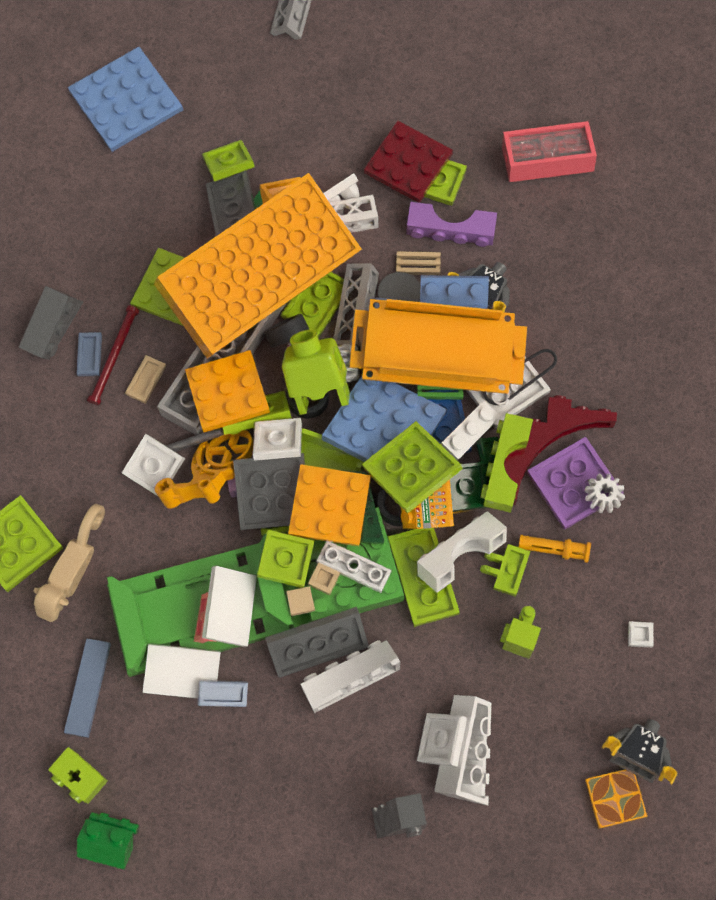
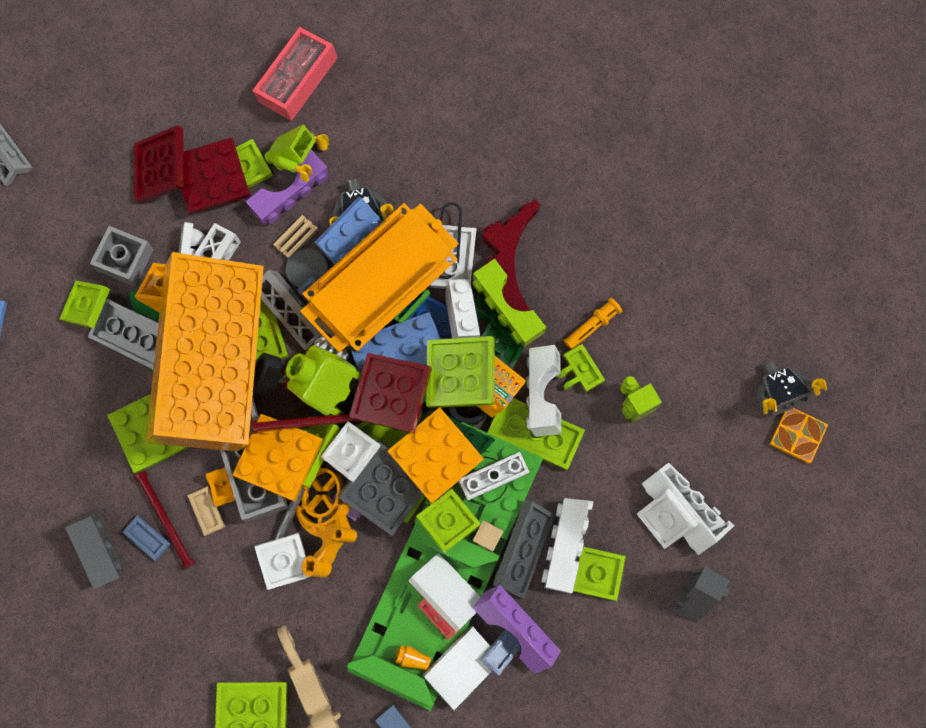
camera: 55 degrees left, 5 degrees up
tan tile [308,563,340,595] -> none
medium lavender plate [527,437,624,530] -> none
white gear [585,473,625,513] -> none
white tile [628,621,653,647] -> none
none -> light grey brick [90,226,154,287]
none -> dark red plate [134,125,184,204]
none -> light orange bracket [206,468,236,507]
none -> dark red bar [251,413,361,434]
none -> lime torso [265,124,329,182]
none -> dark red plate [349,353,432,433]
none -> light orange cone [395,645,431,671]
none -> medium lavender arch [473,585,561,674]
none -> lime plate [573,547,626,601]

